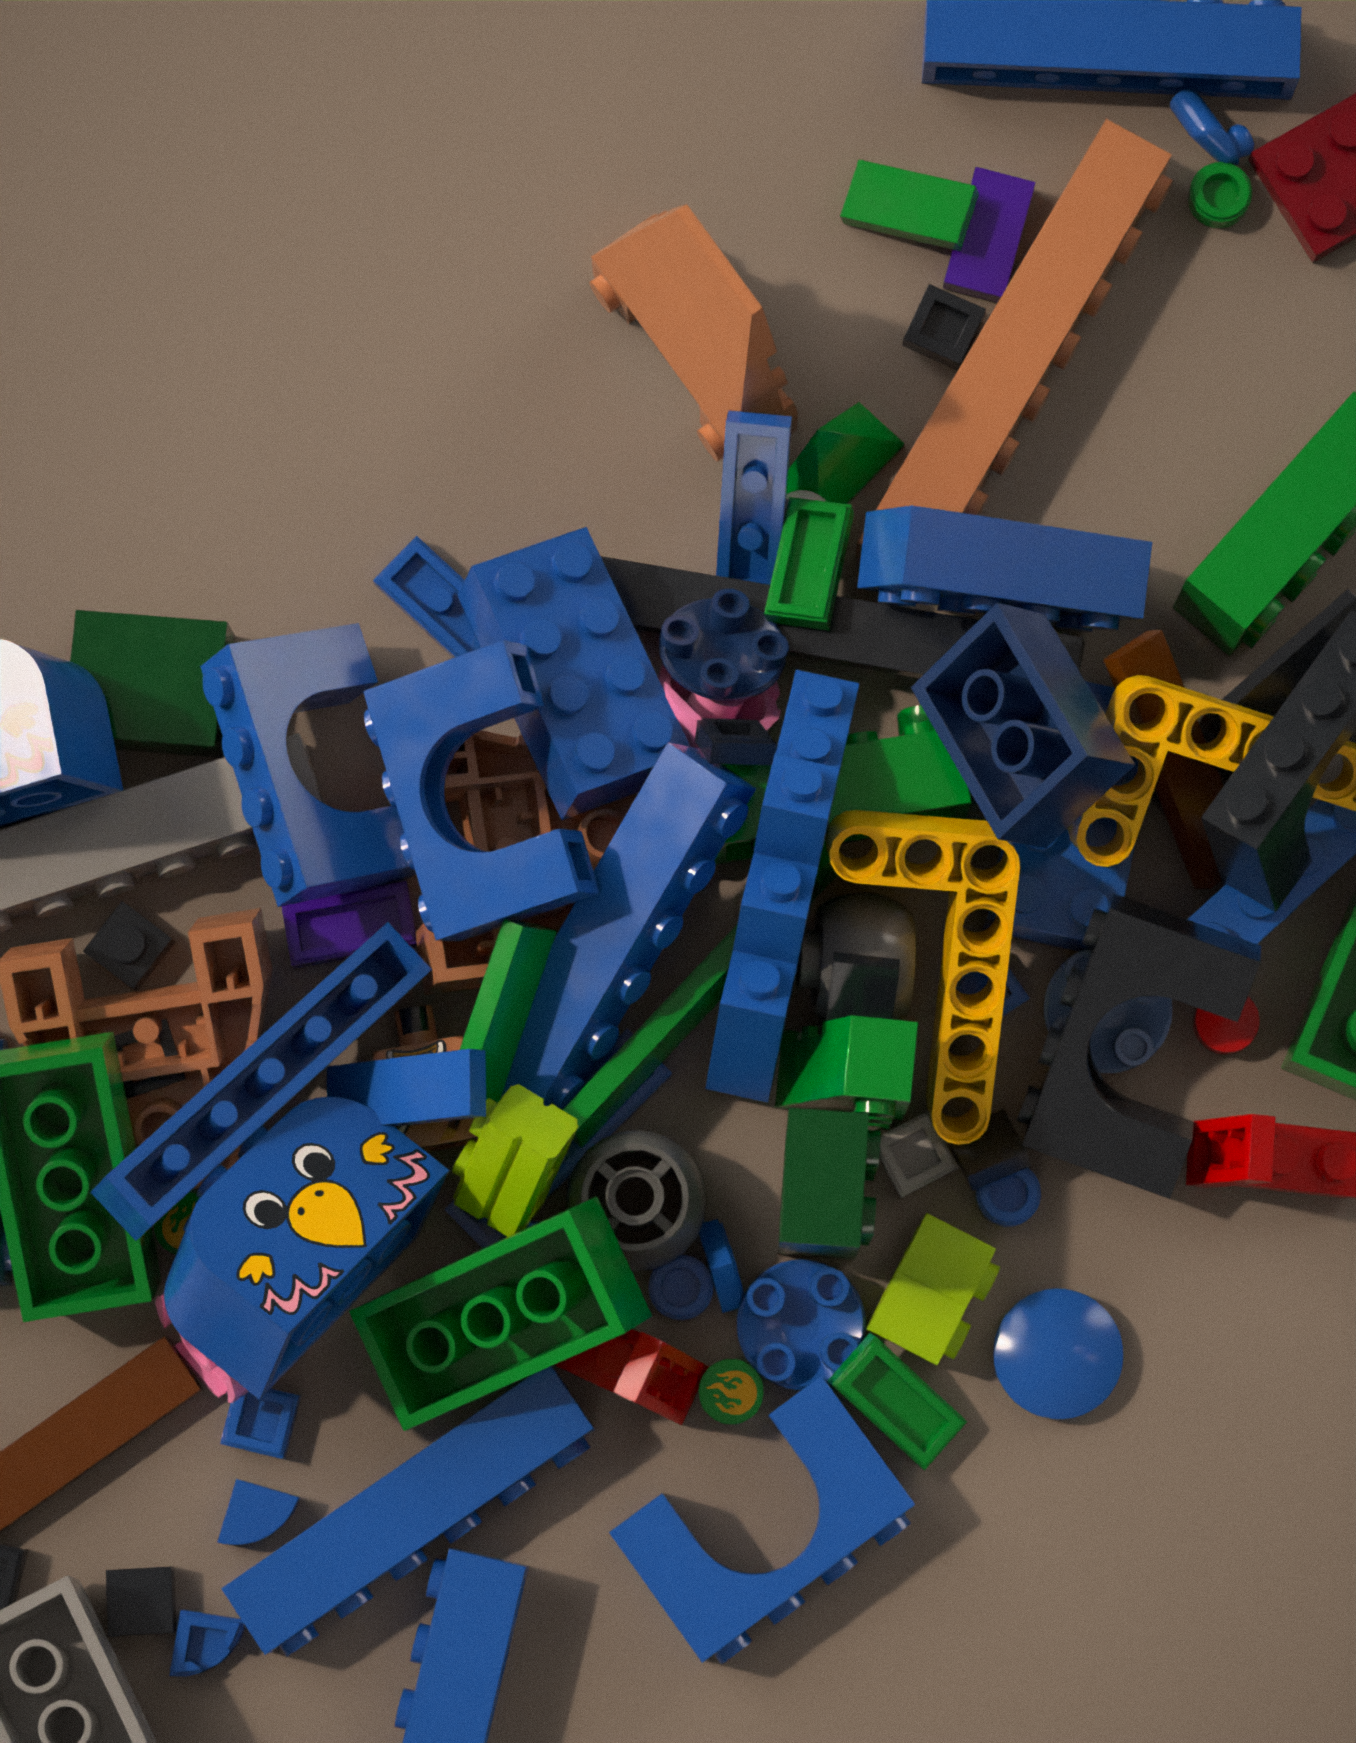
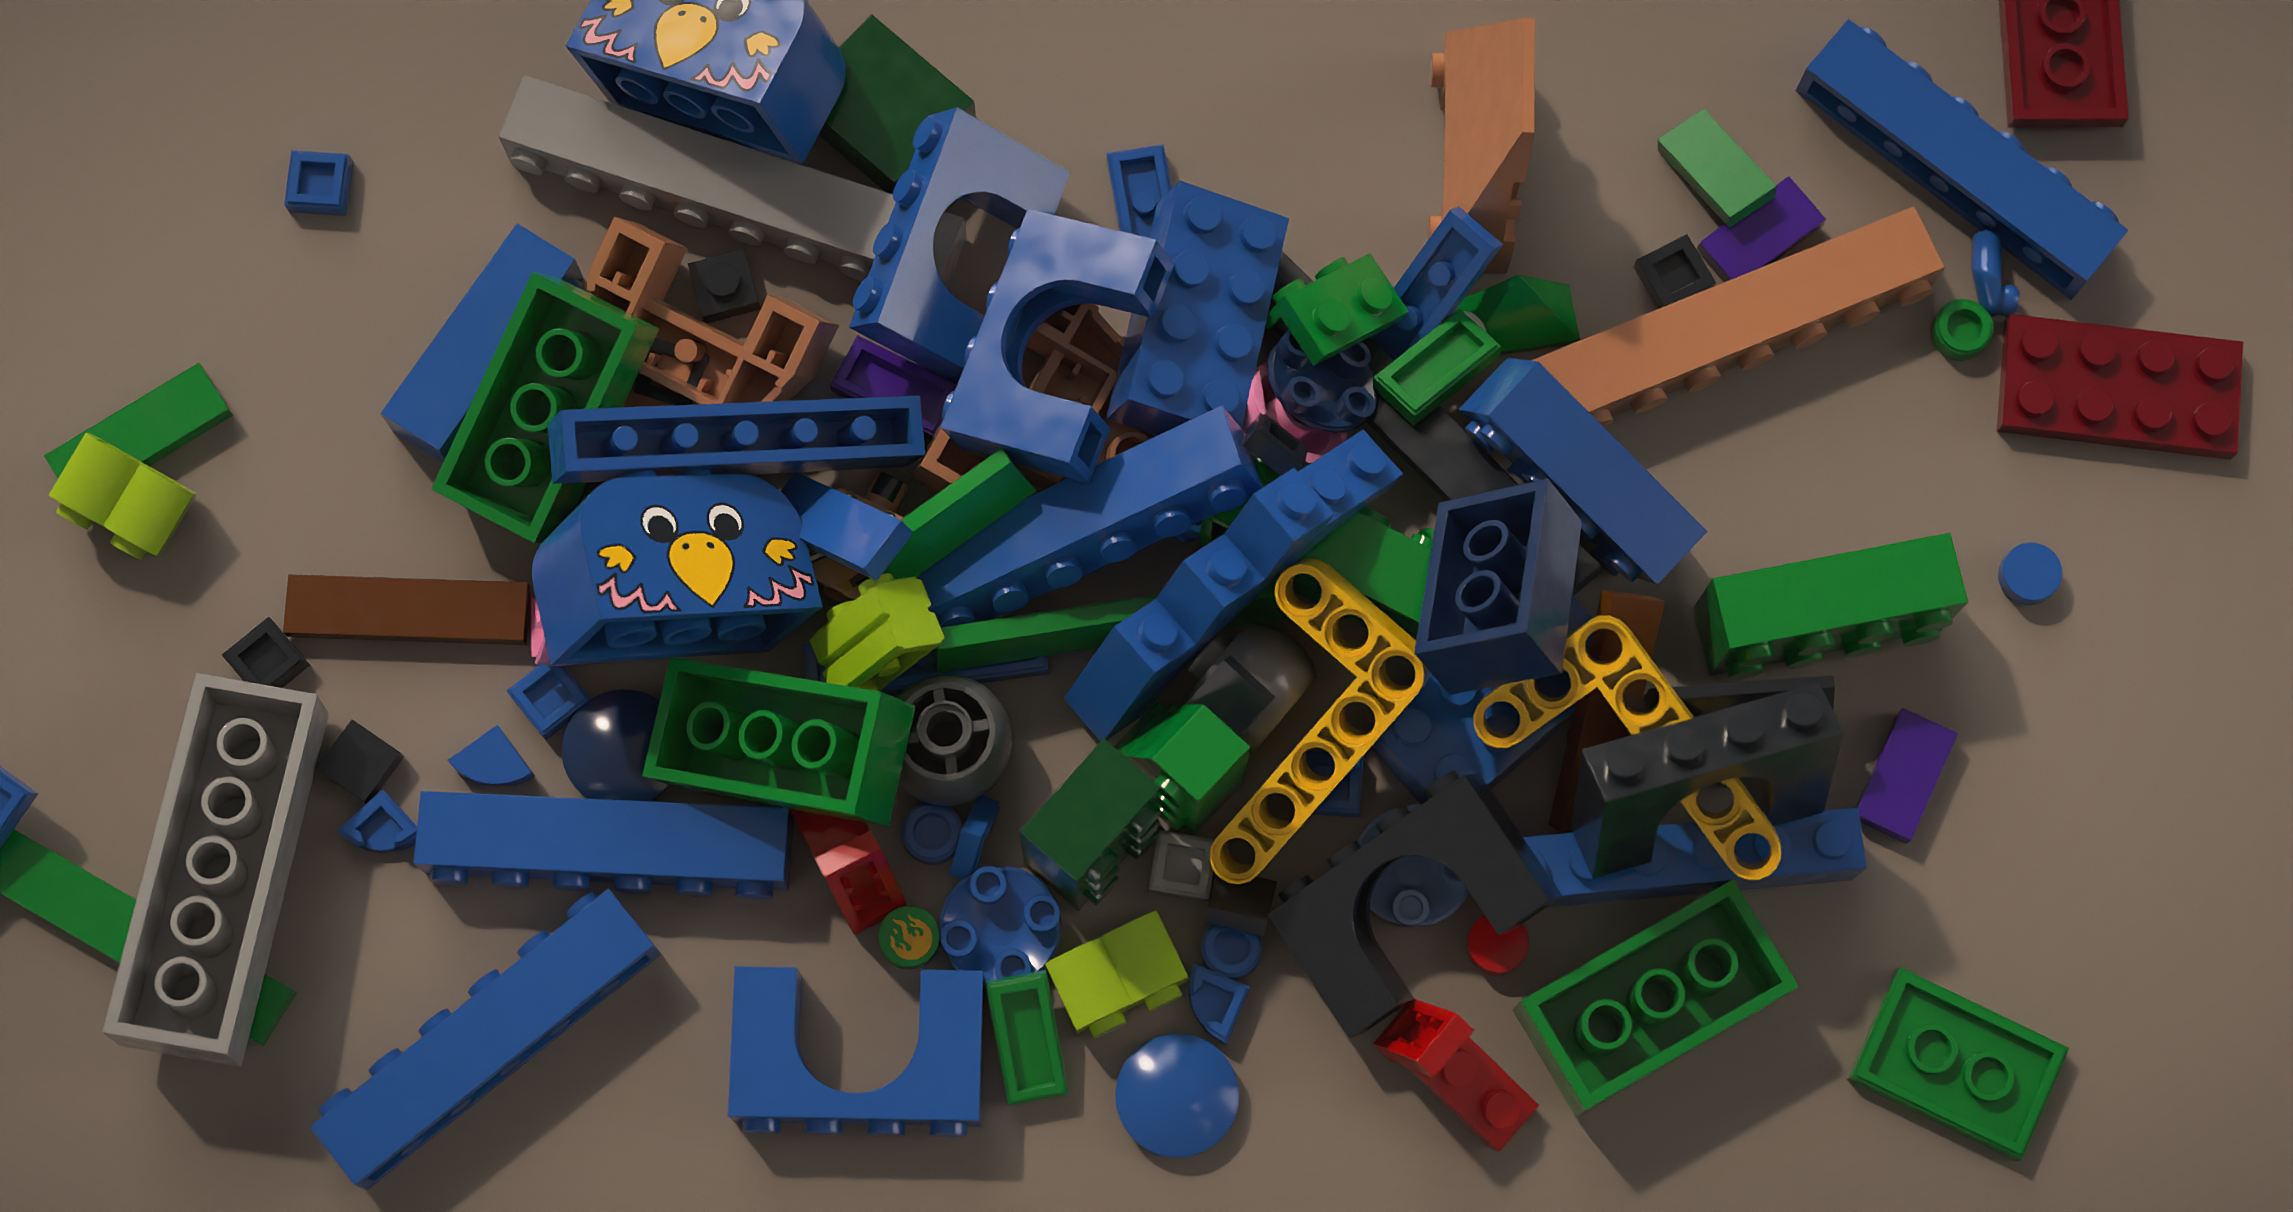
camera: 30 degrees right, 5 degrees down
none -> dark blue dish [562,689,669,802]
none -> blue tile [1189,963,1250,1046]
none -> green bracket [1265,253,1409,366]

